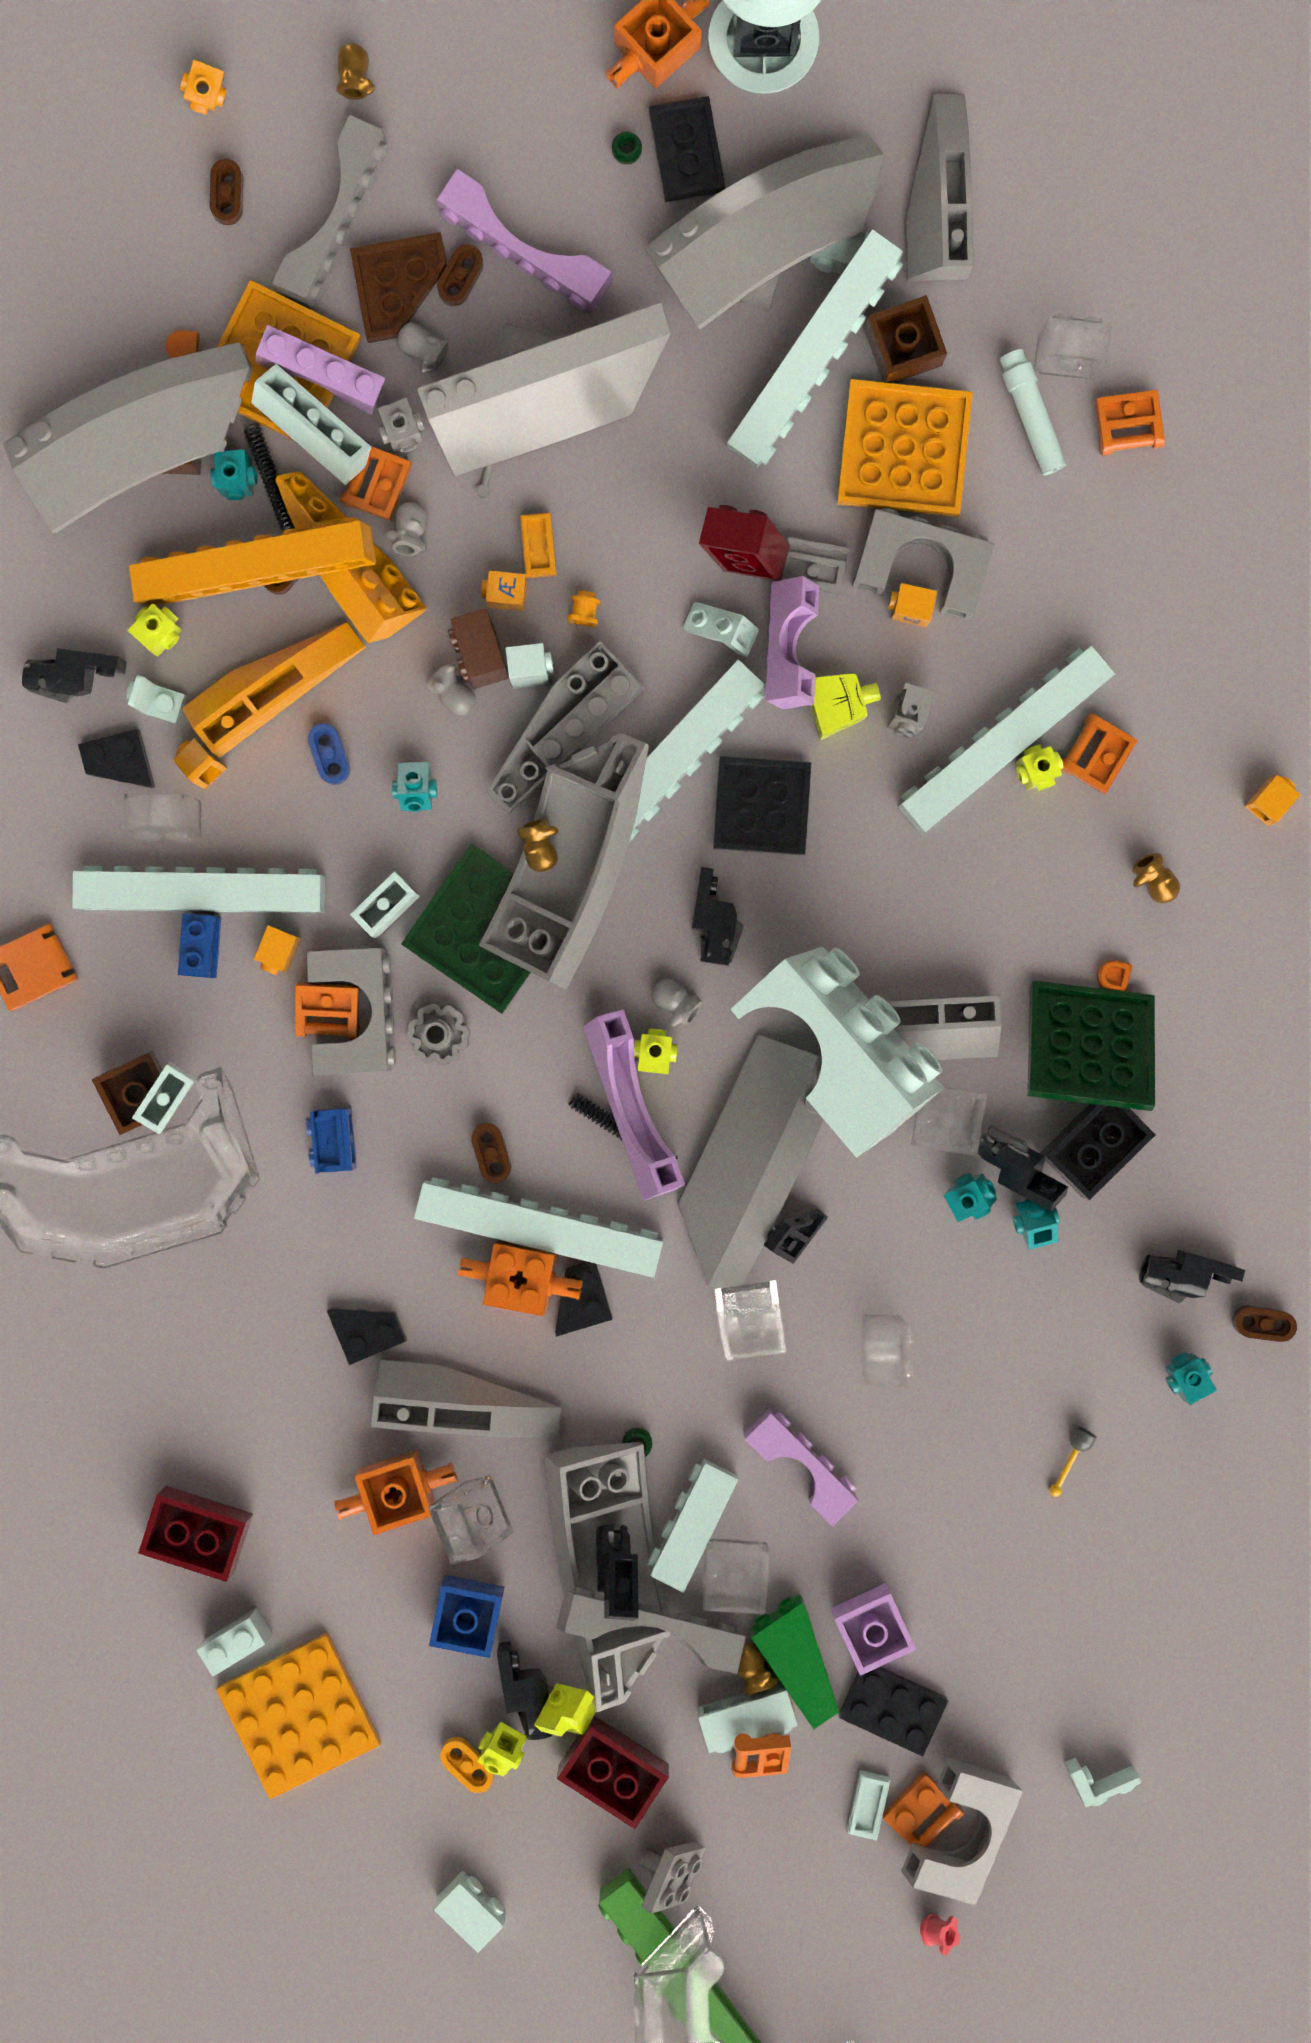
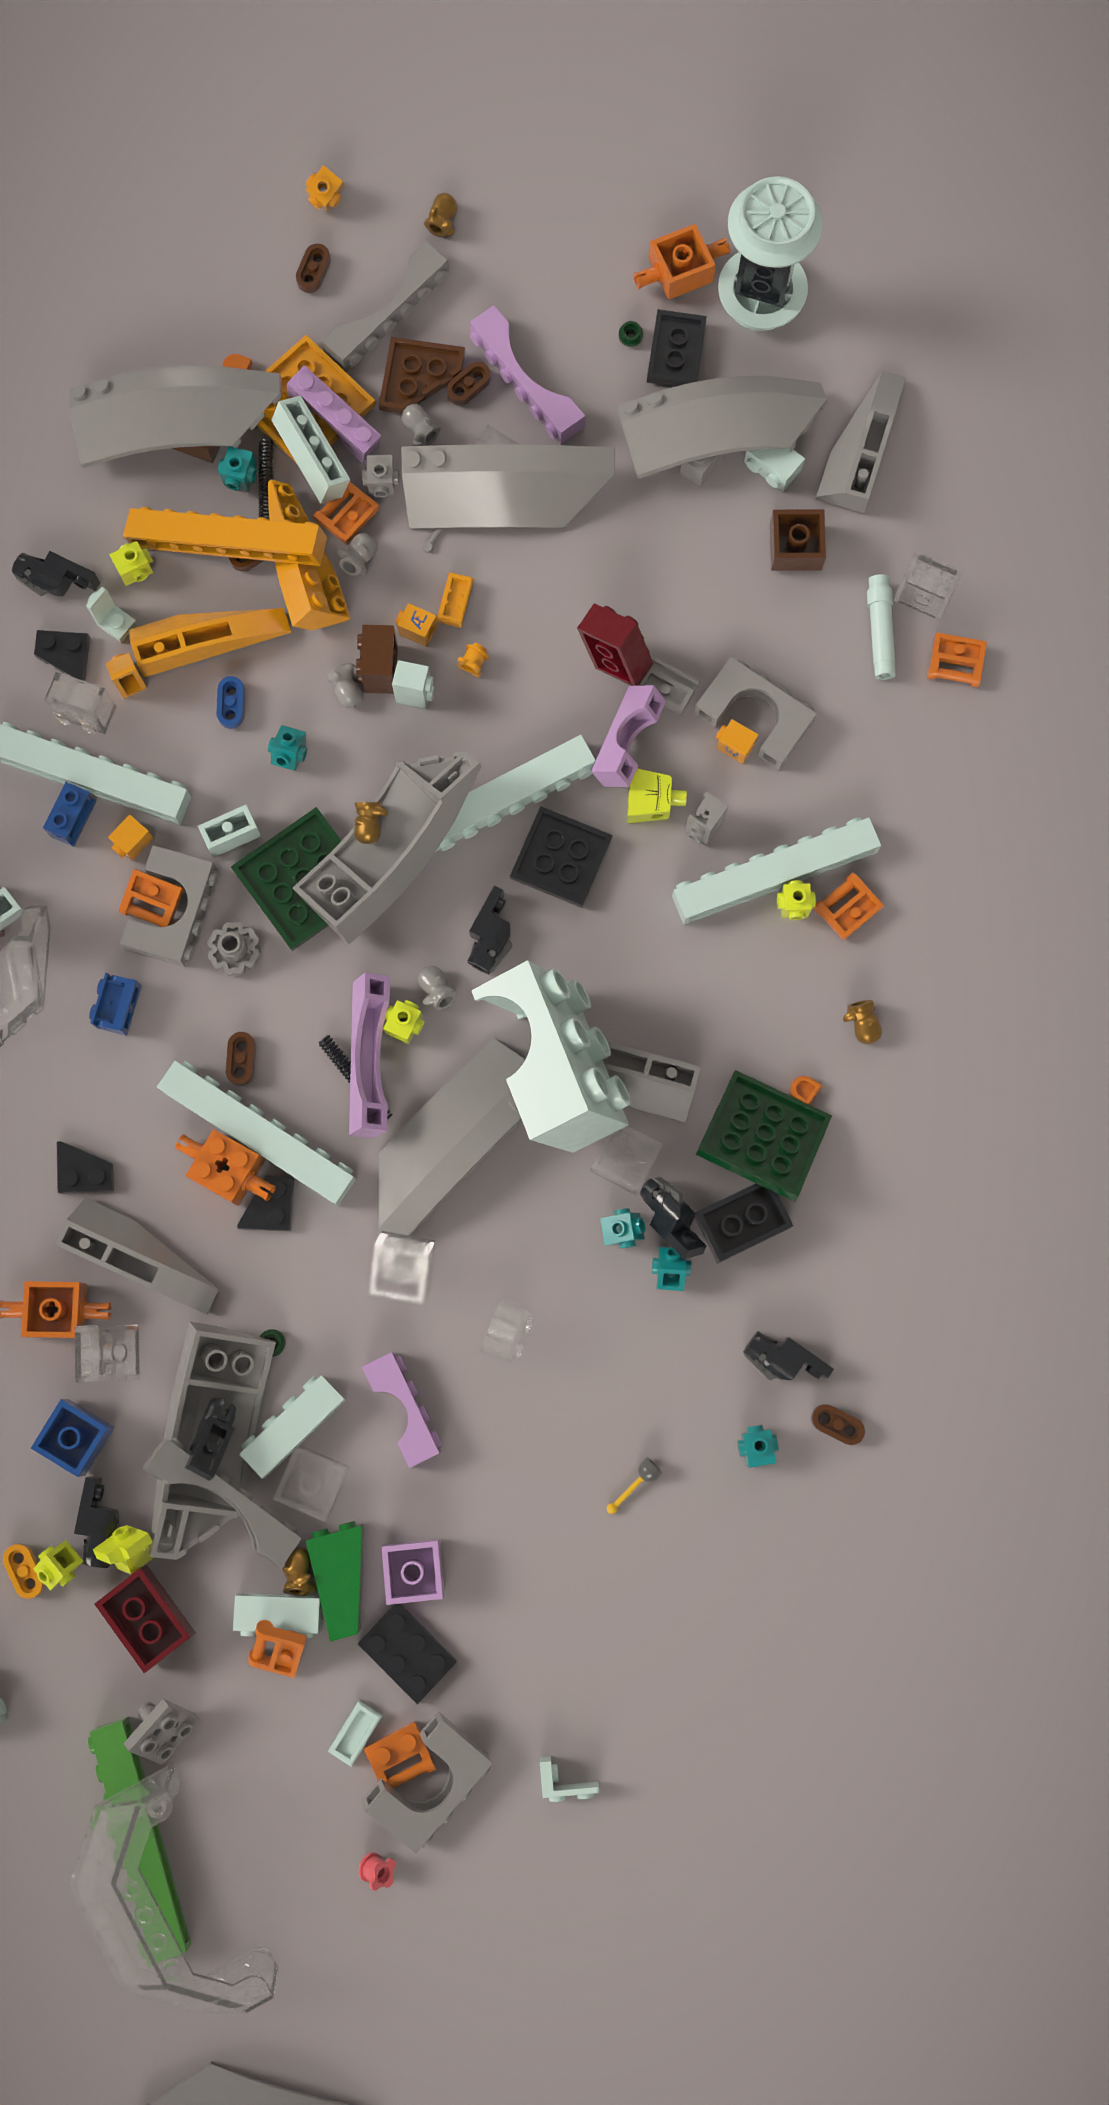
camera: 20 degrees right, 10 degrees down
light grey wedge [487,641,645,814] -> none
light aqua bracket [683,602,760,657] -> none
light aqua brick [727,229,903,468] -> none
black wing [764,1209,828,1264] -> none
light orange plate [837,379,973,517] -> none
light orange brick [1245,775,1301,826] -> none

